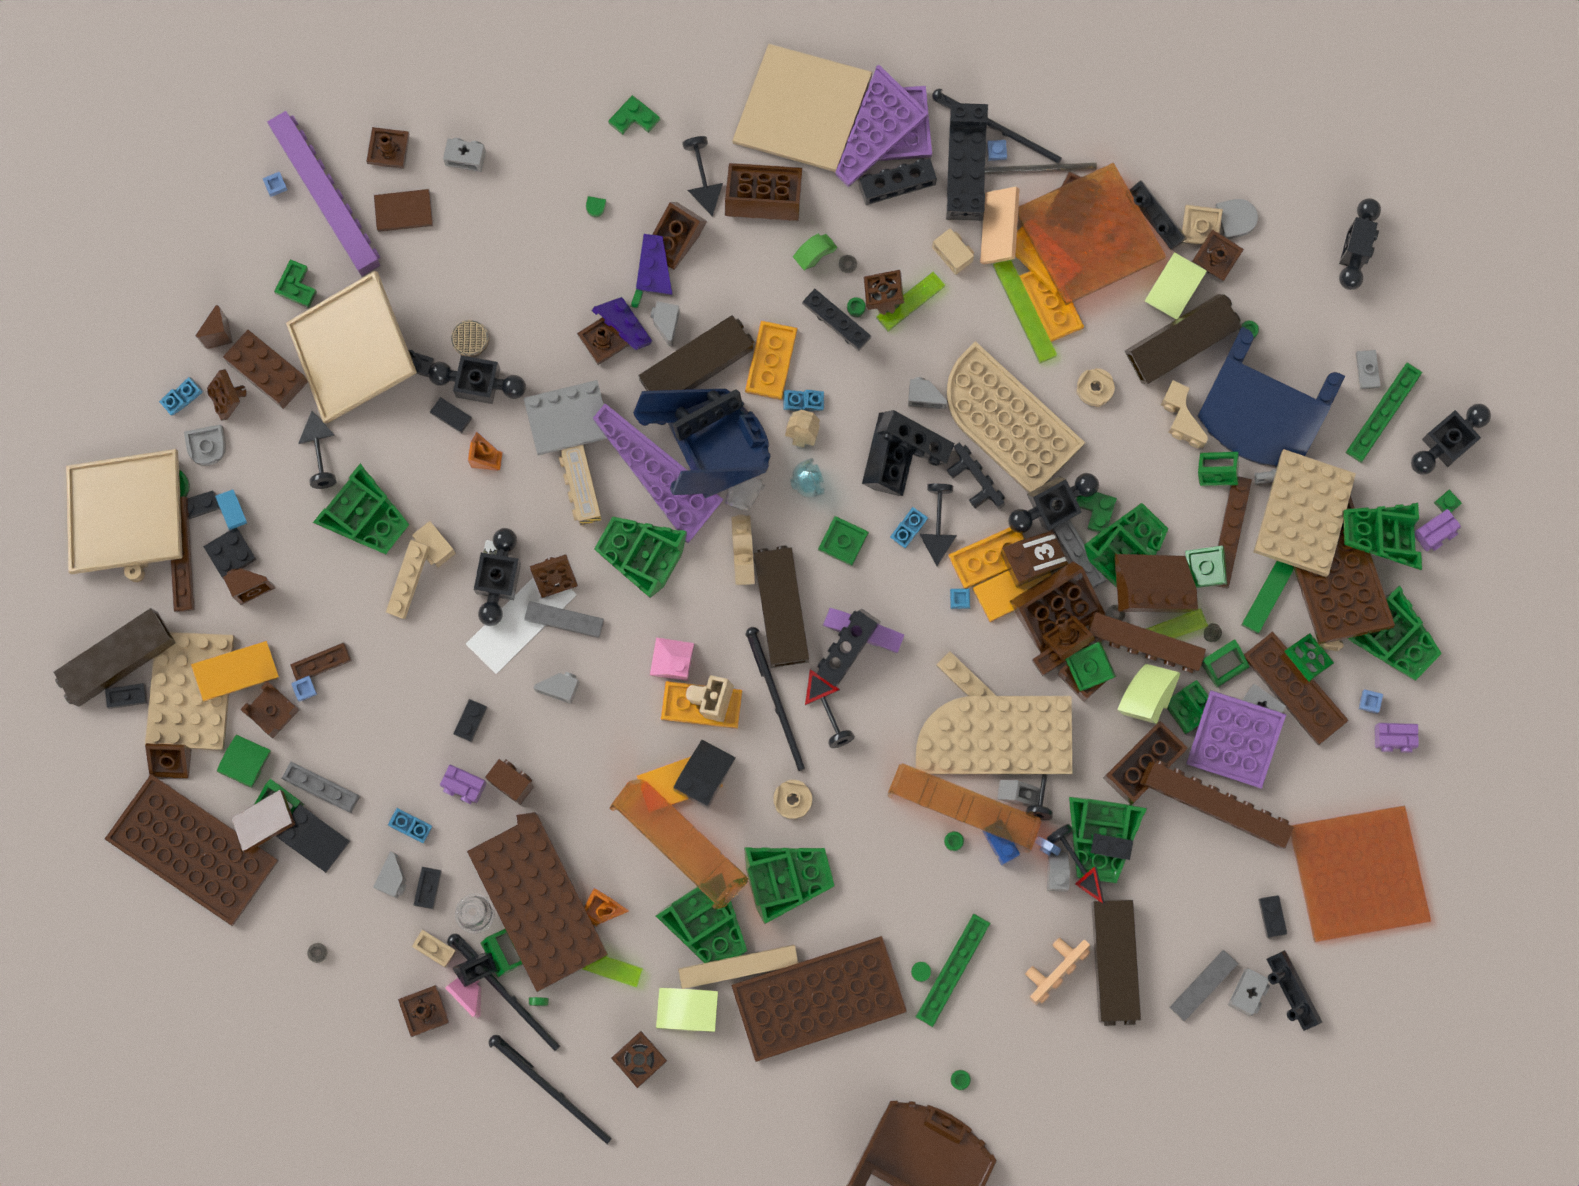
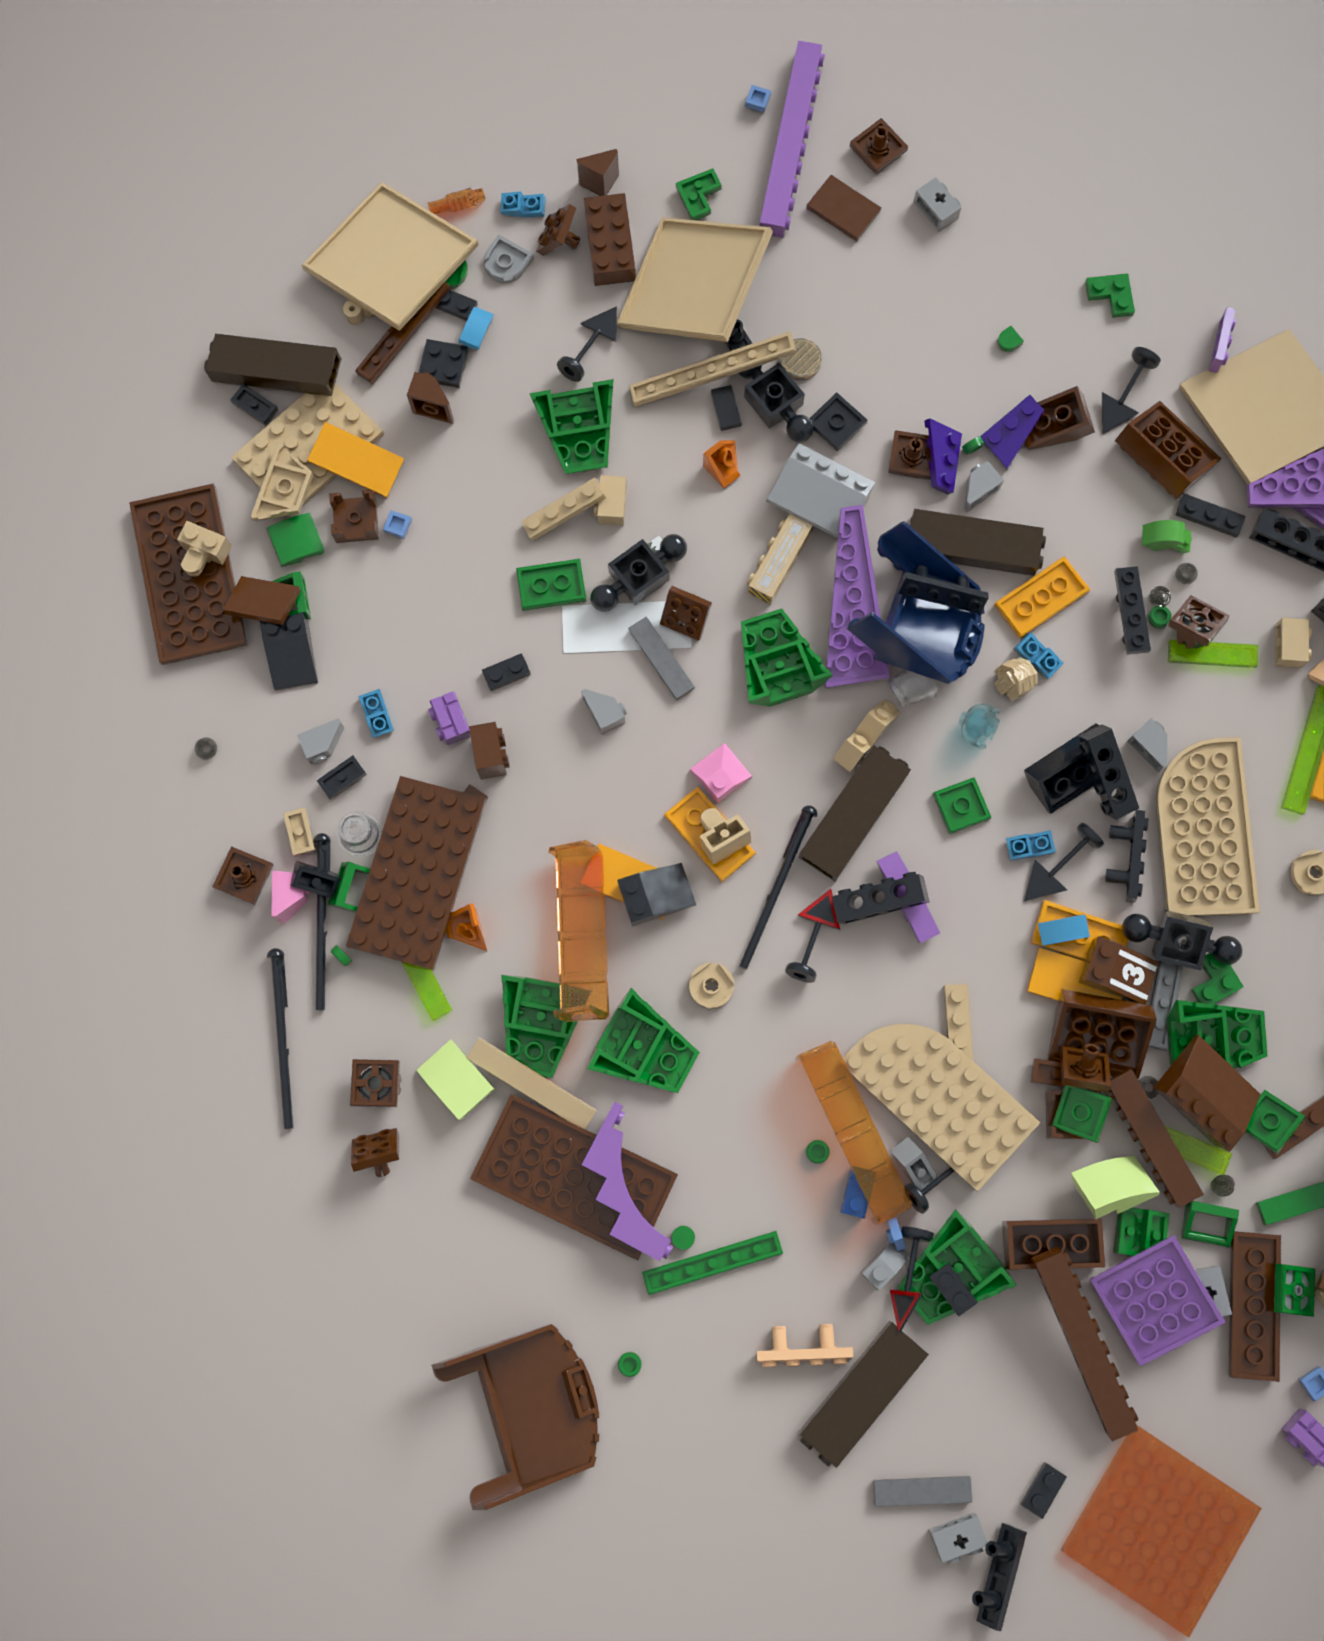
camera: 45 degrees right, 0 degrees up
reddish brown slope [145,743,192,779] -> none
flat silver tile [281,761,360,813] -> none
reddish brown tile [290,642,352,681] -> none
dark azure tile [950,589,970,609] -> none
none -> tan brick [177,521,232,577]
none -> tan wing [251,443,314,521]
none -> reddish brown plate [351,1128,399,1177]
none -> clear orange hinge [427,188,485,214]
none -> green tile [516,558,587,611]
none -> medium lavender arch [582,1102,673,1261]
none -> tan tile [629,331,797,407]
none -> black plate [809,392,868,452]
none -> dark azure slope [1038,914,1090,946]
none -> clear smoke plate [1148,586,1171,607]
none -> black plate [1175,493,1246,538]
none -> plate [1209,307,1236,373]

